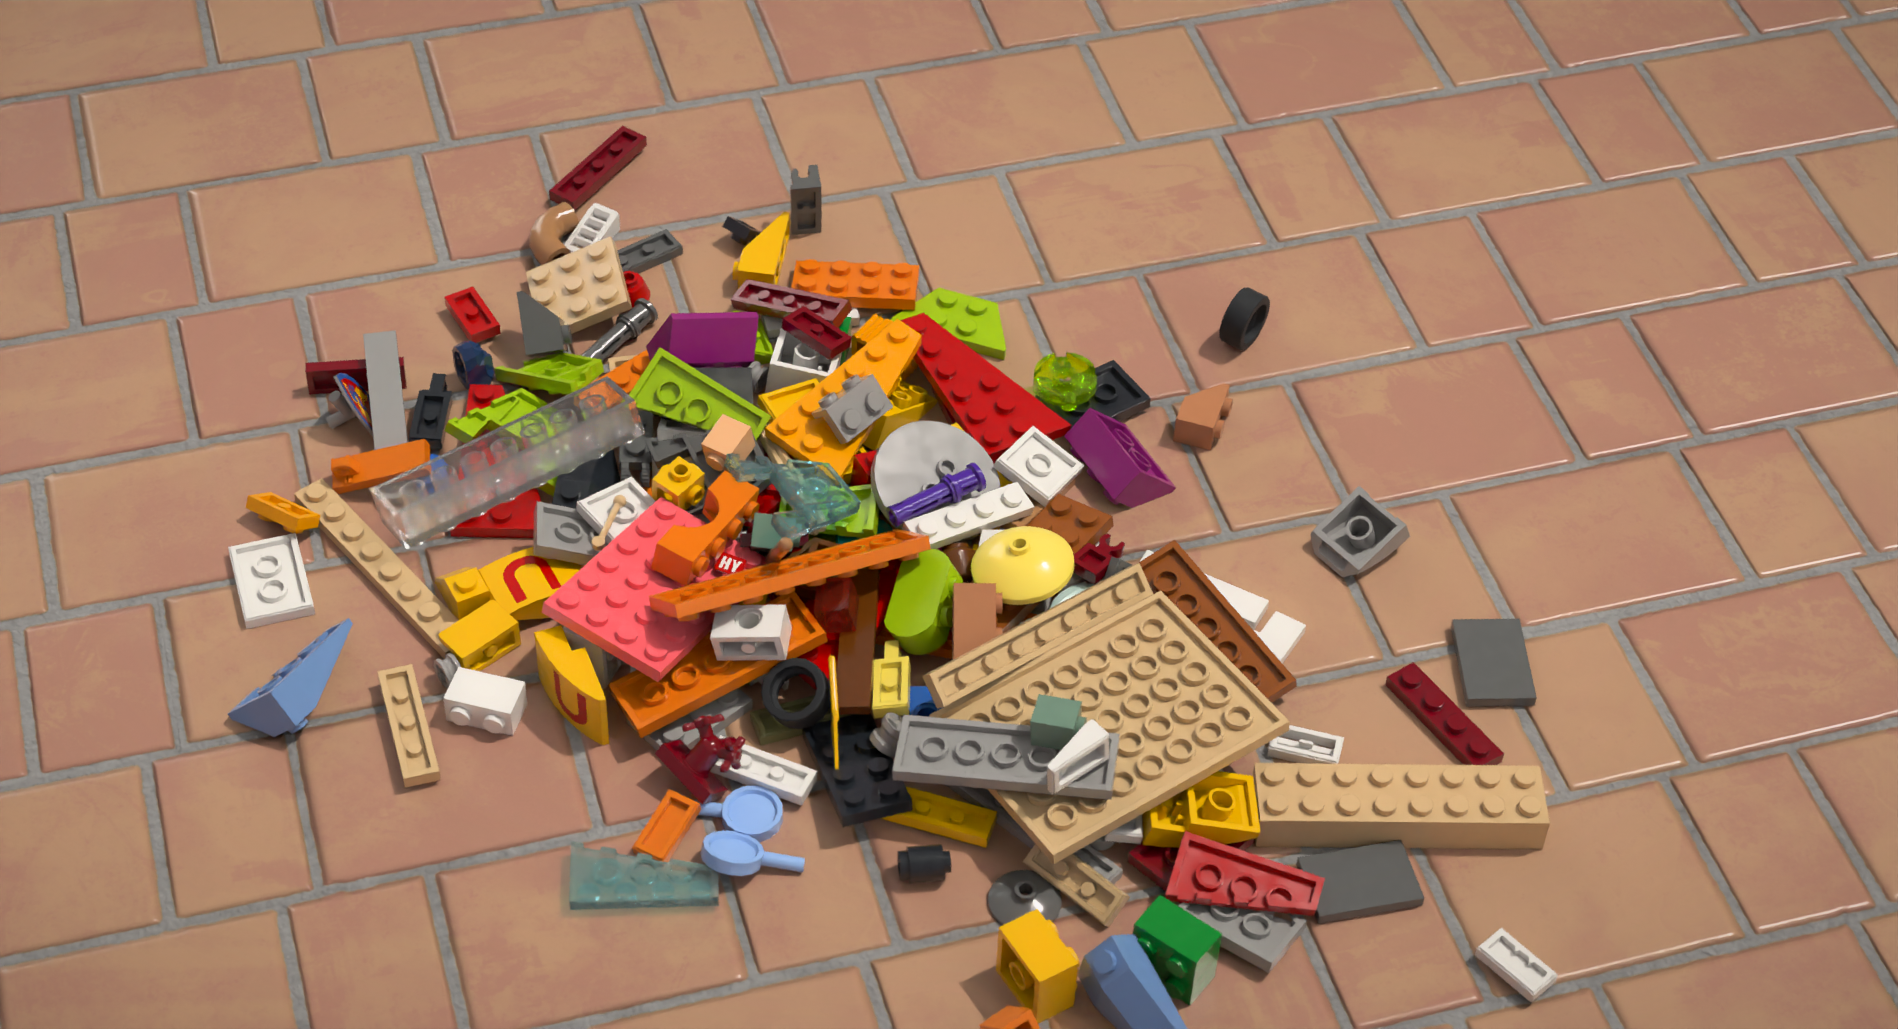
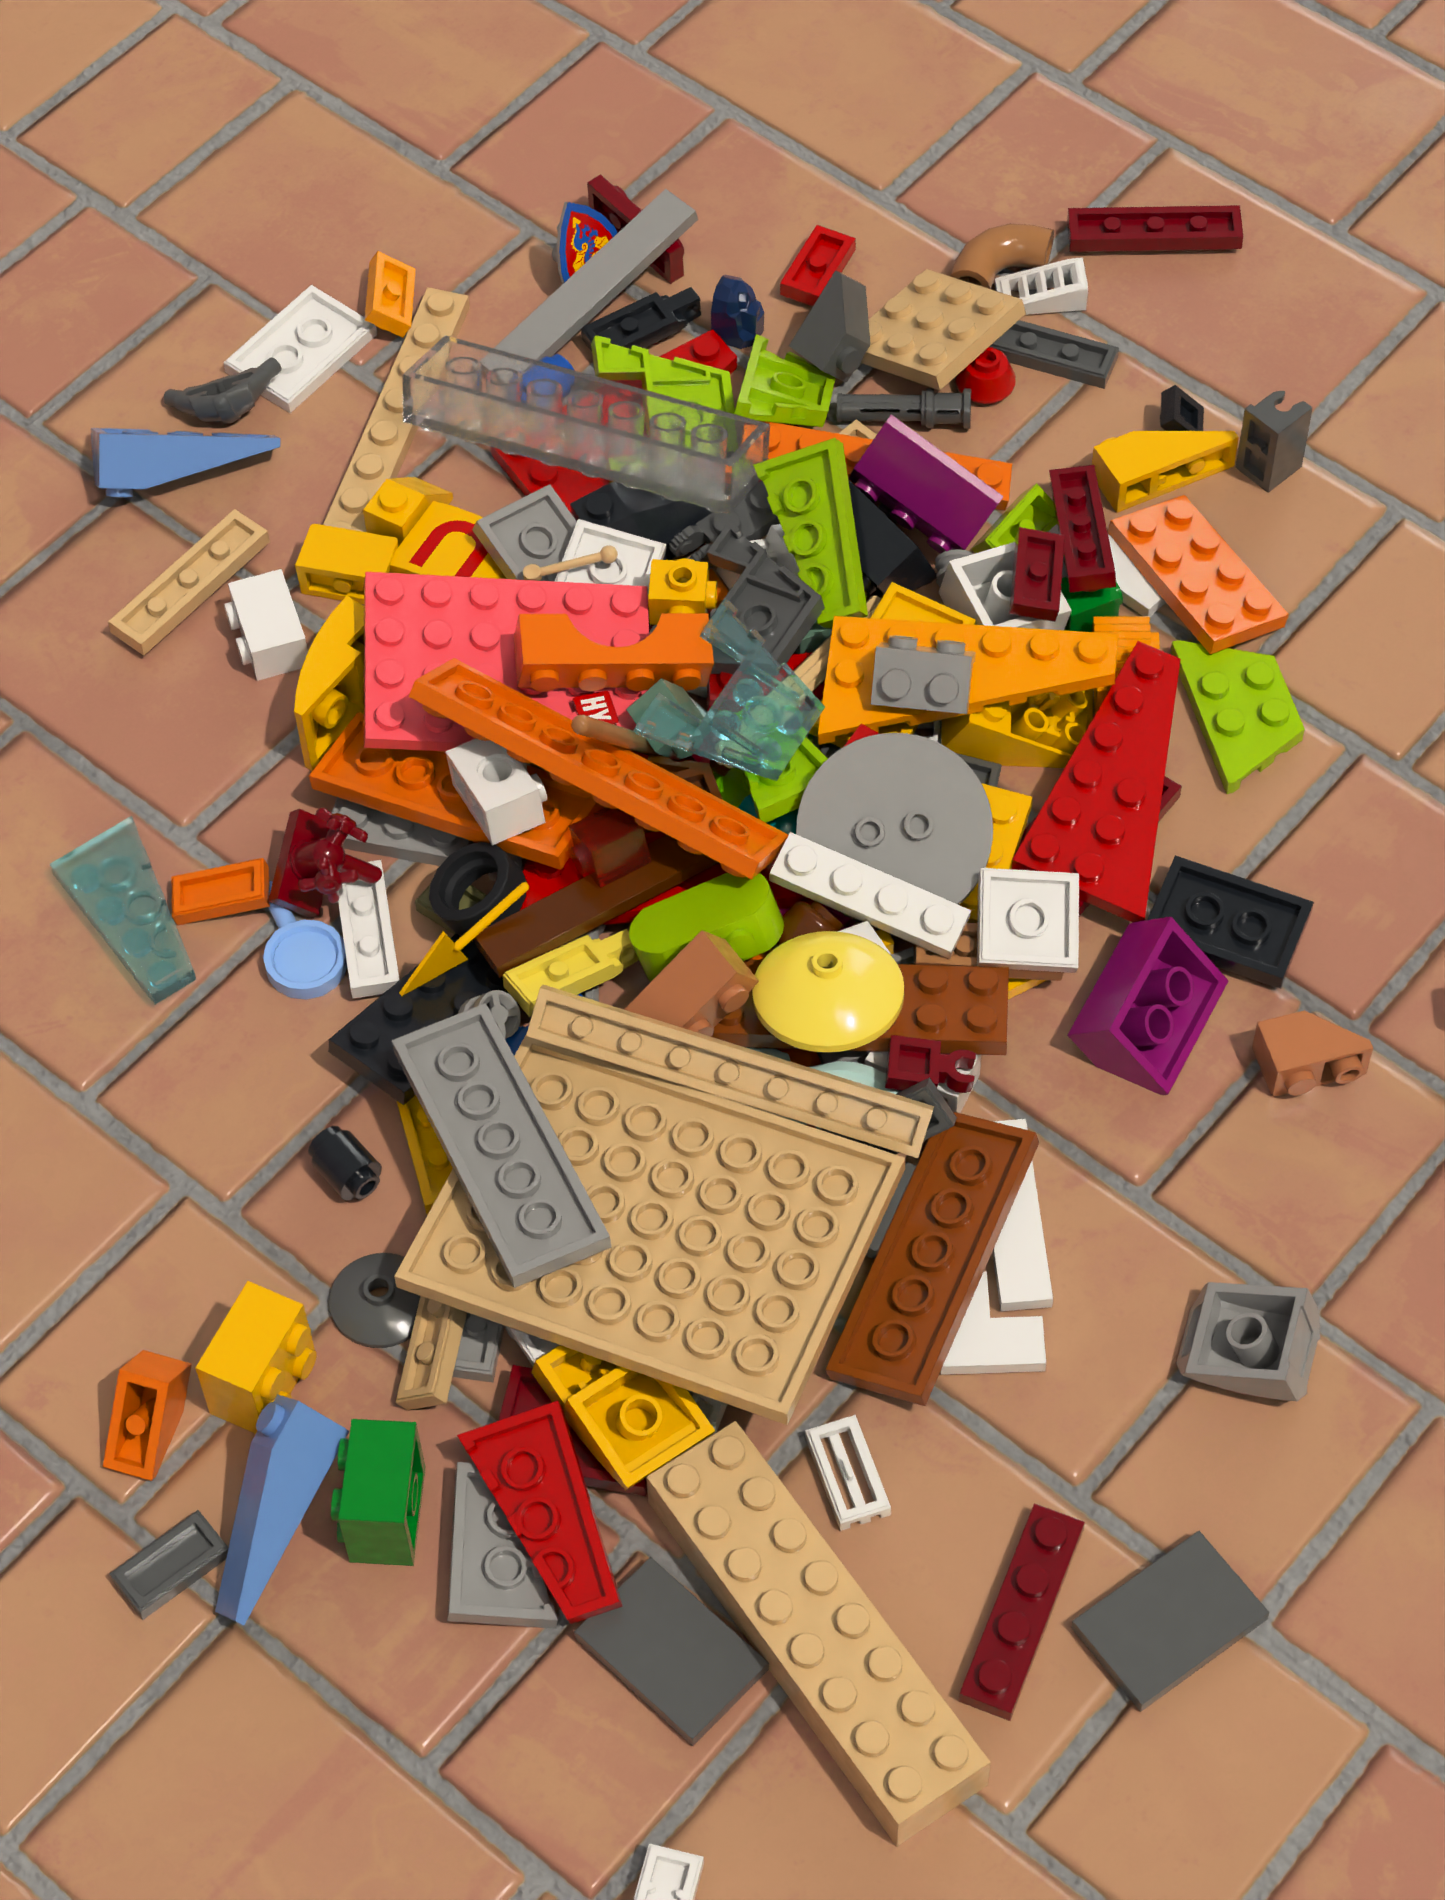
camera: 60 degrees right, 10 degrees up
orange hinge [331,439,430,494] -> none
light grey bush [433,653,461,688] -> none
light blue piece [700,830,805,876] -> none
light nougat brick [701,414,756,475] -> none
dark purple pin [886,462,986,527] -> none
sand green brick [1030,694,1087,750] -> none
clear neon green plate [1033,352,1097,411] -> none
white slope [1047,719,1109,794] -> none
none -> dark grey piece [164,357,282,424]

